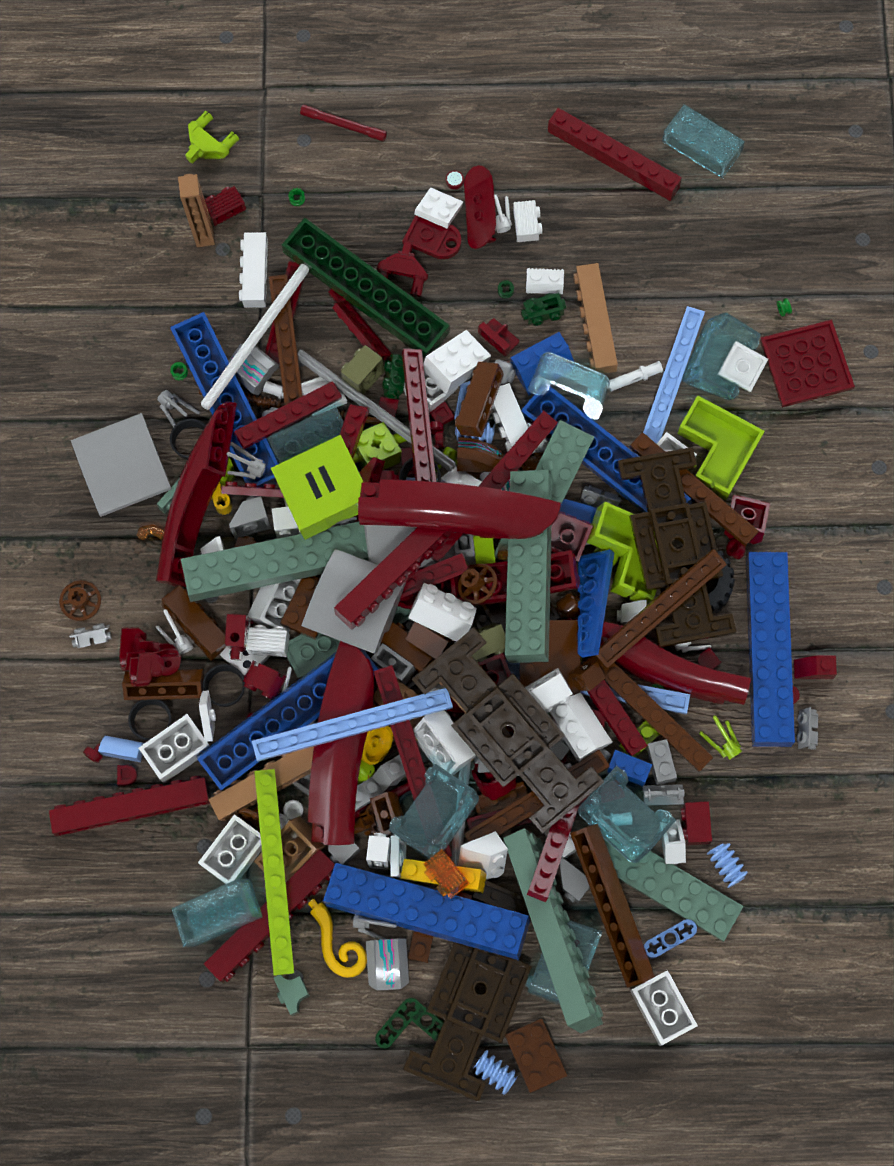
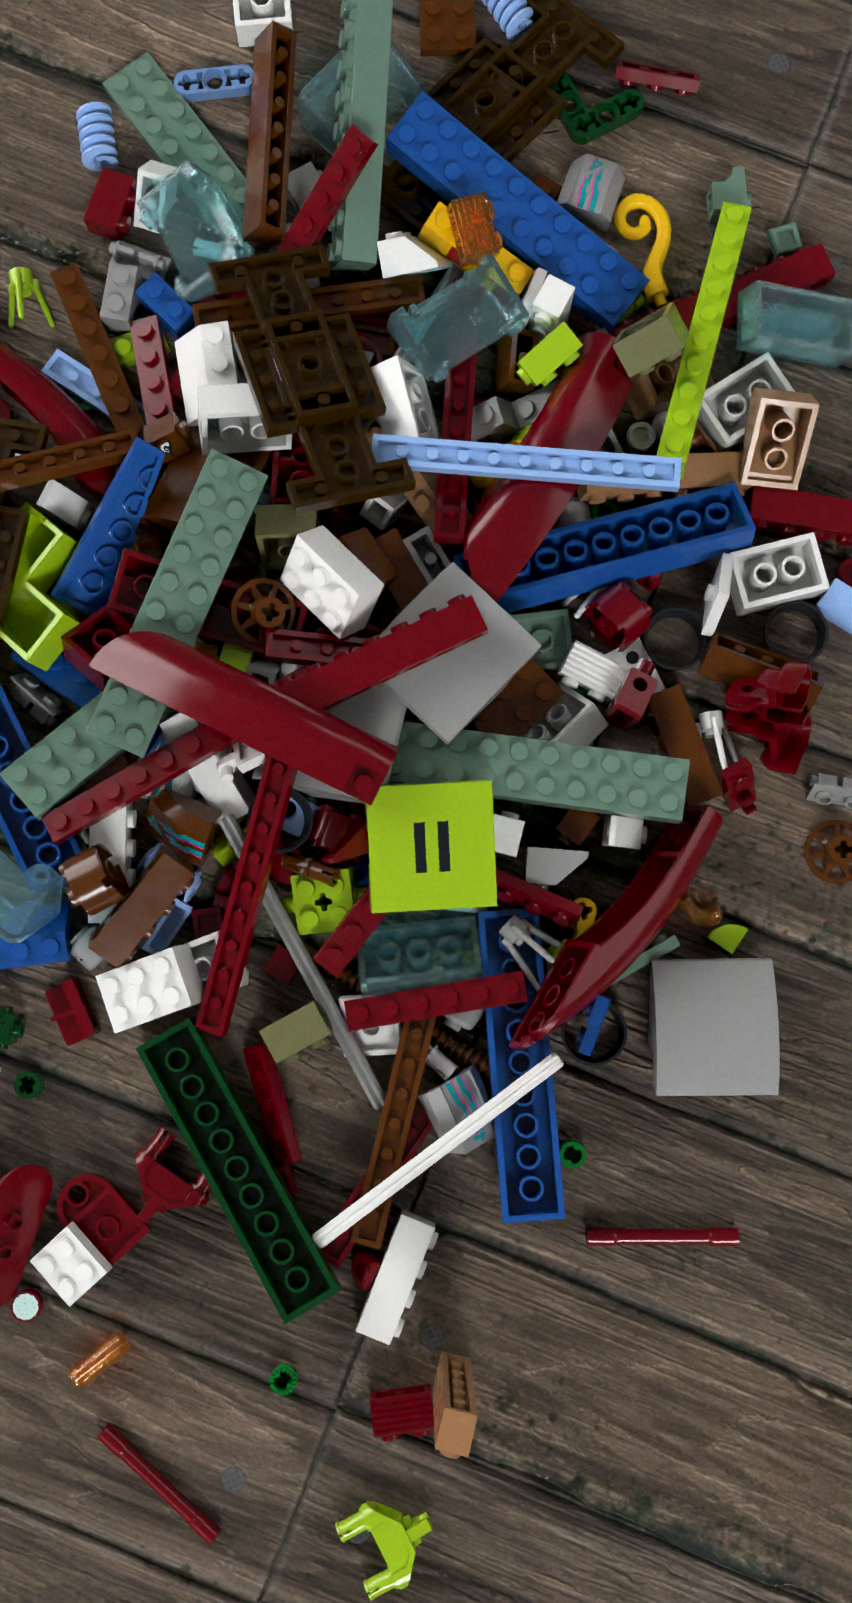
camera: 165 degrees left, 10 degrees up
light grey plant [158,390,200,428] -> none
dark green brick [382,354,405,399] -> none
none -> reddish brown brick [58,843,129,916]
none -> clear orange piece [68,1331,131,1389]
none -> reddish brown axle [281,851,341,887]
none -> dark red tile [351,1252,381,1290]
none -> lime brick [516,322,583,387]
none -> blue plate [575,994,612,1056]
none -> dark red piece [586,1227,739,1246]
none -> olive brick [612,302,690,378]
none -> dark red plate [614,60,700,96]
none -> lime tile [706,924,748,954]
none -> dark red plate [720,757,757,815]
none -> medium nougat slope [739,387,820,490]
none -> sand green tile [766,222,803,259]

